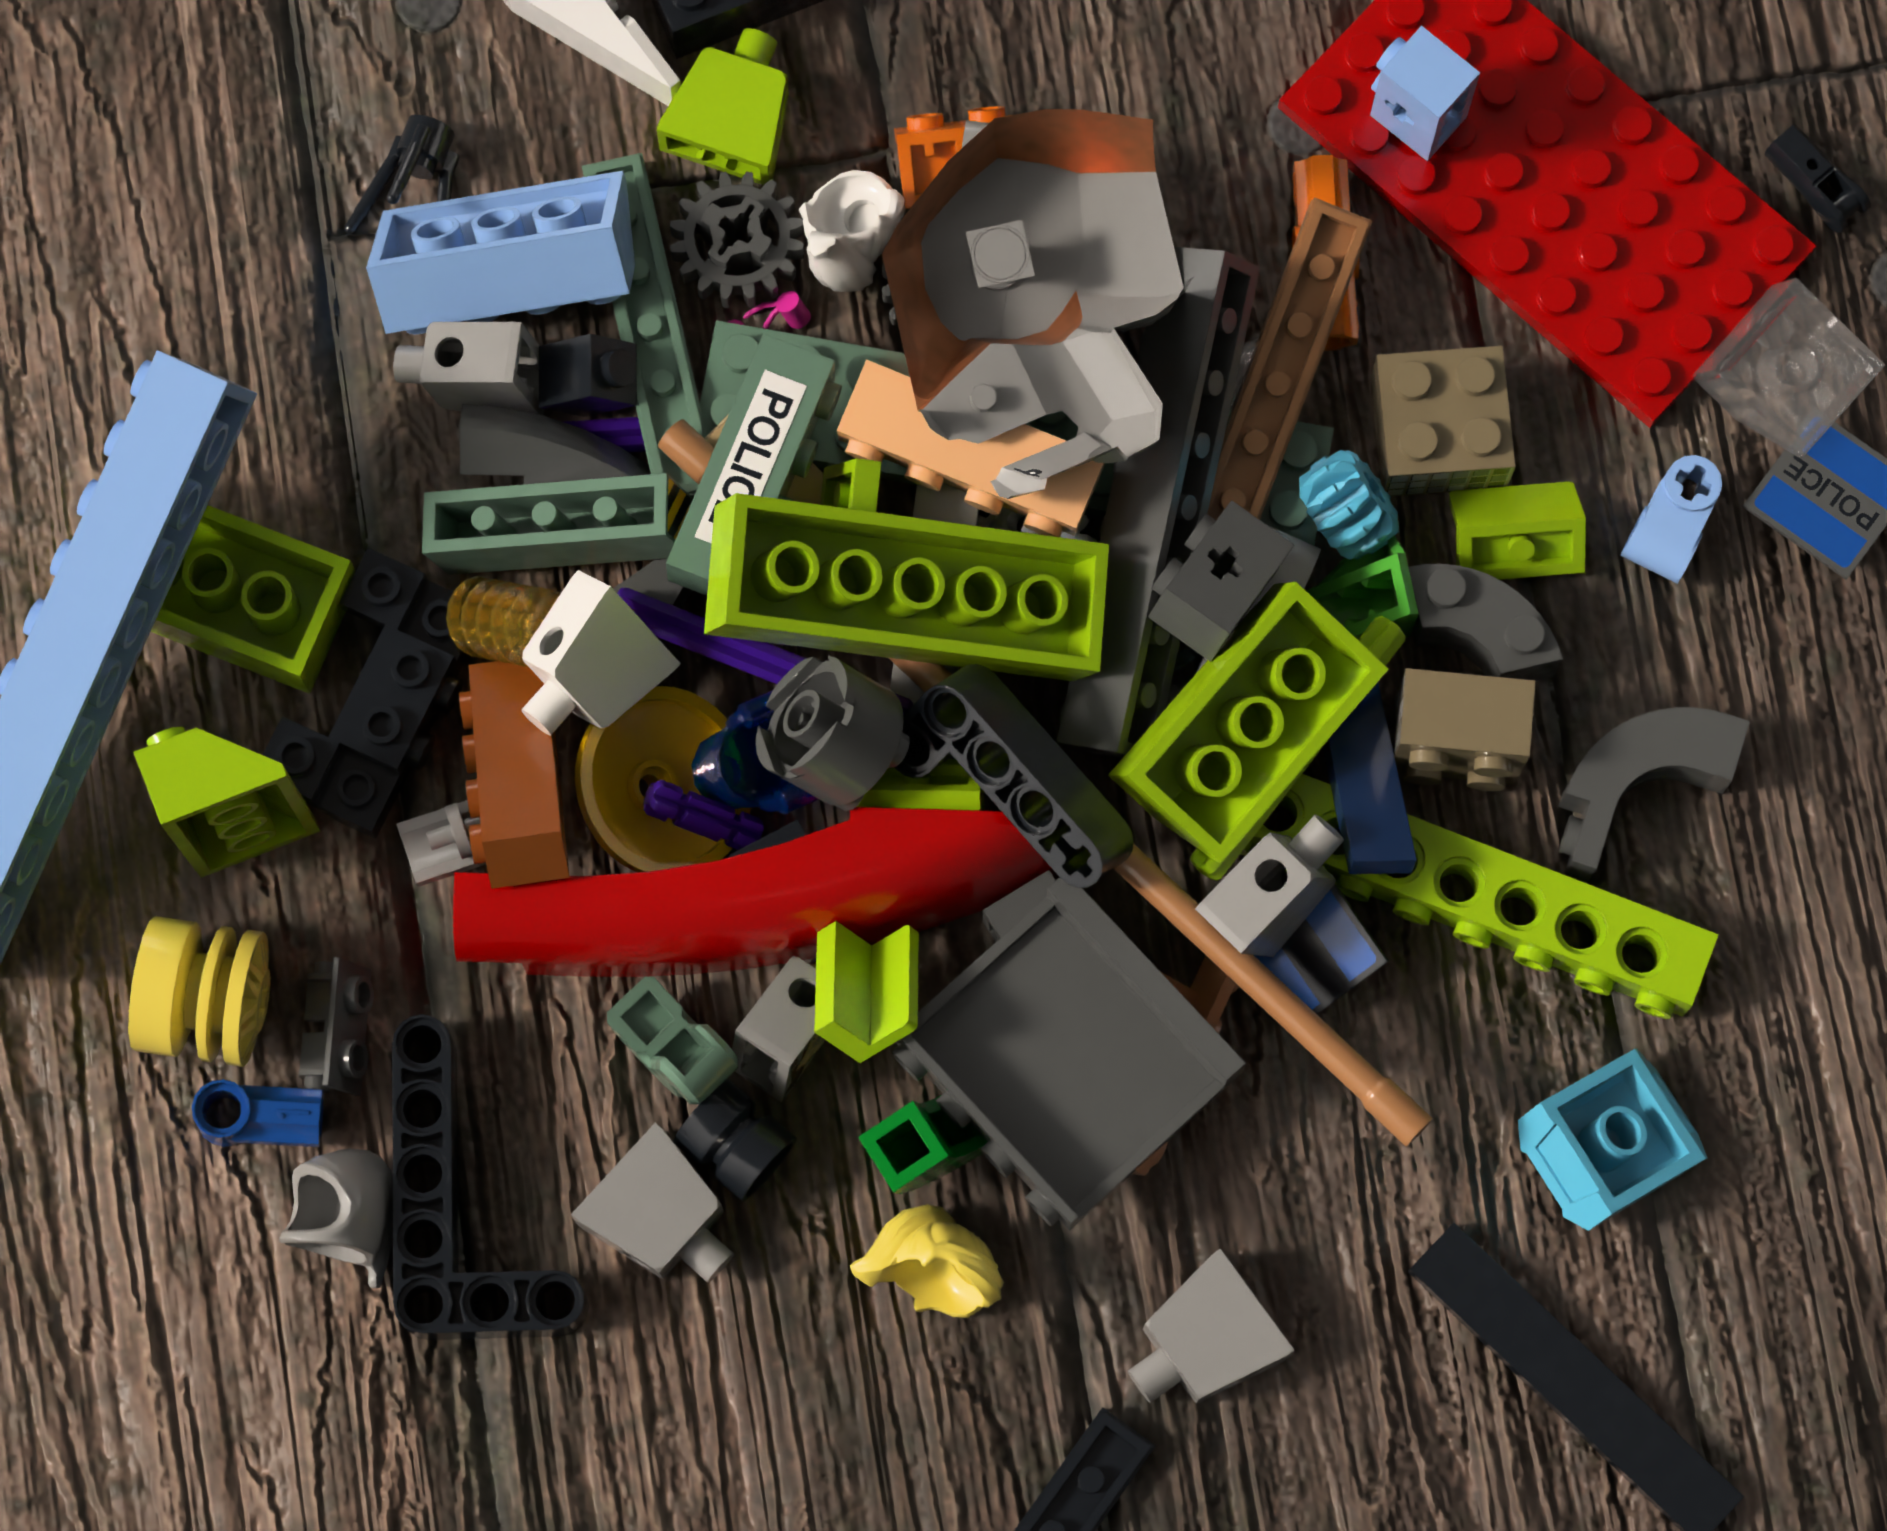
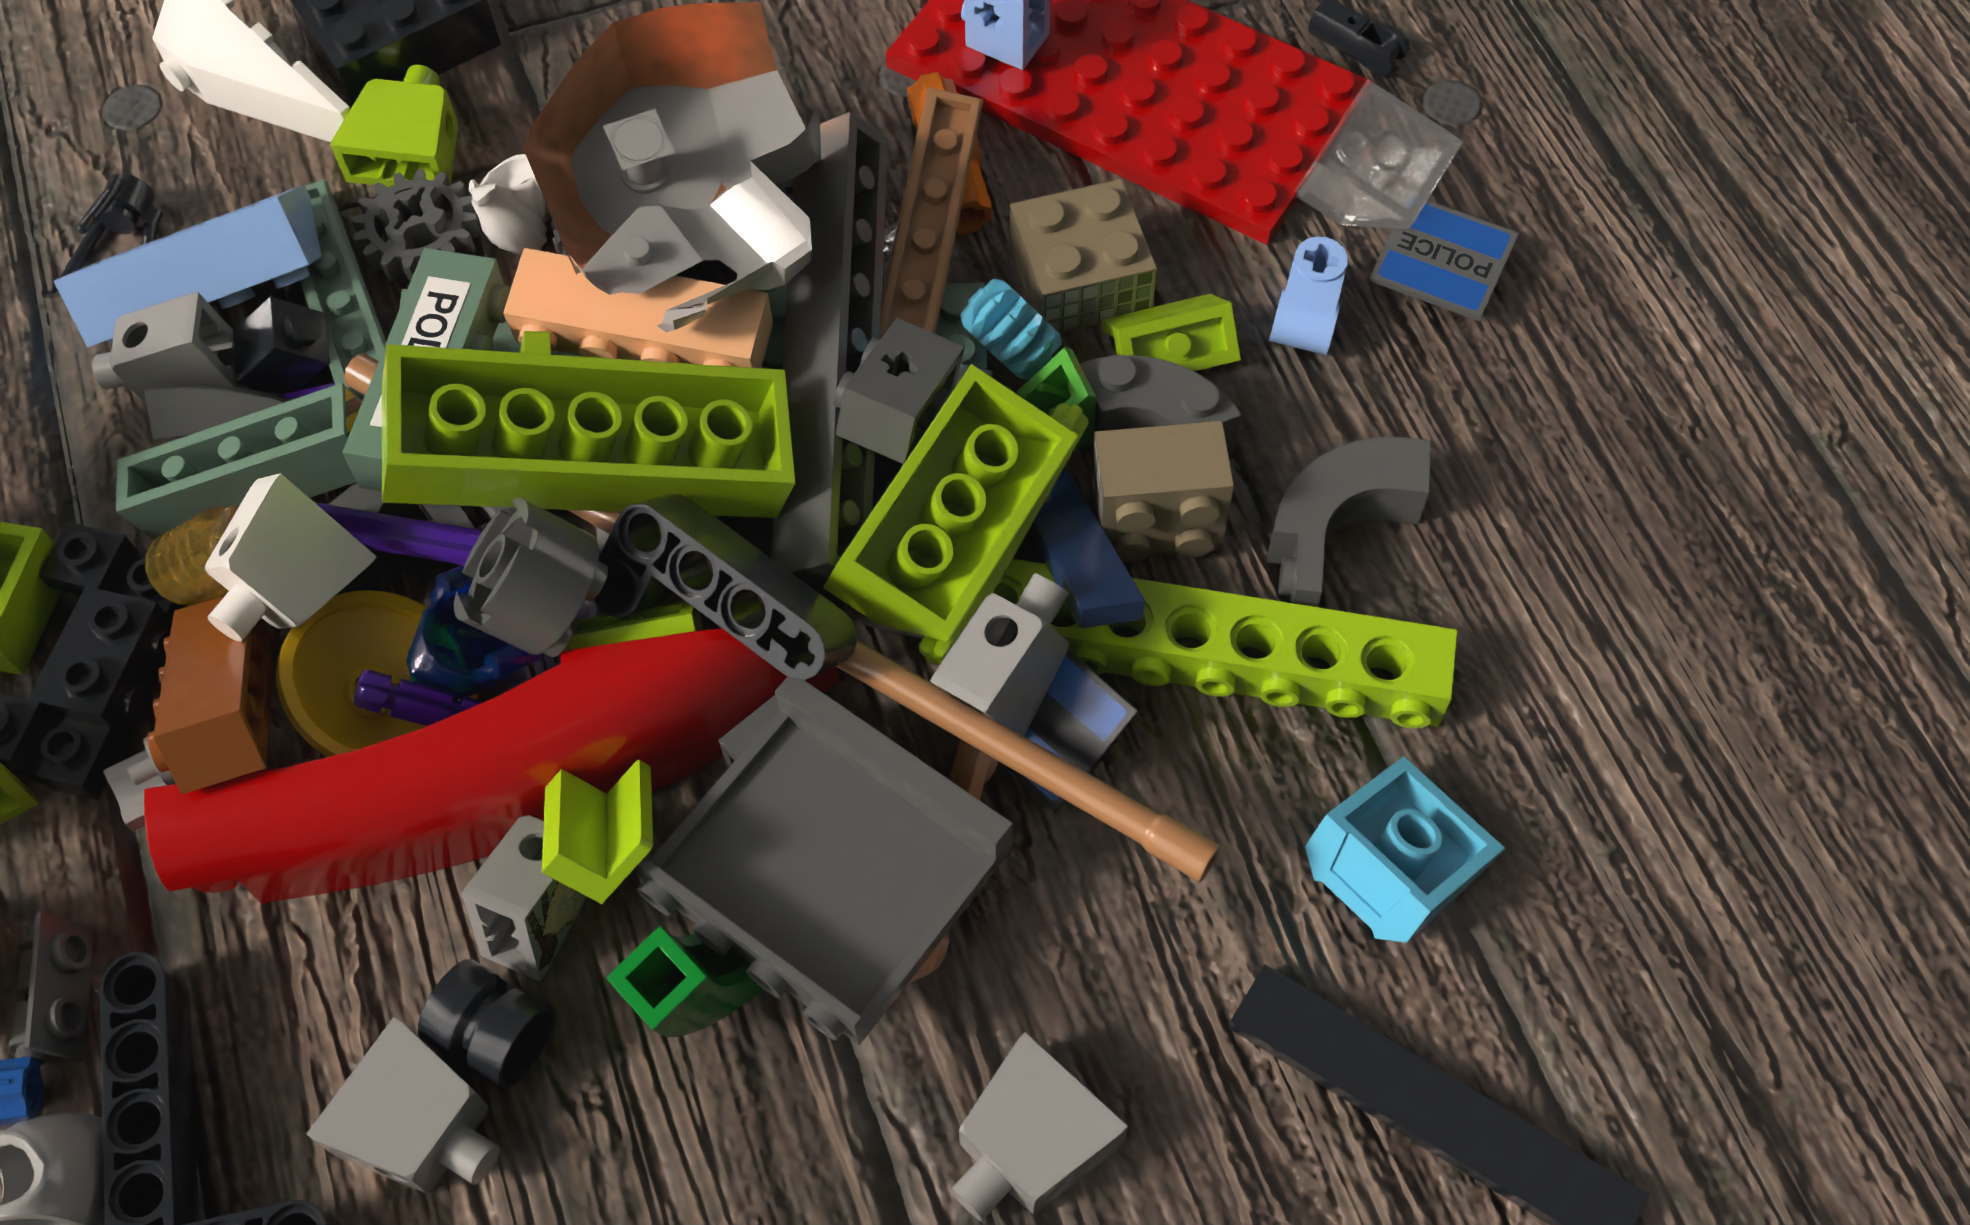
camera: 10 degrees left, 15 degrees down
sand green animal [607,976,739,1105] -> none
light yellow hair [850,1204,1004,1318] -> none

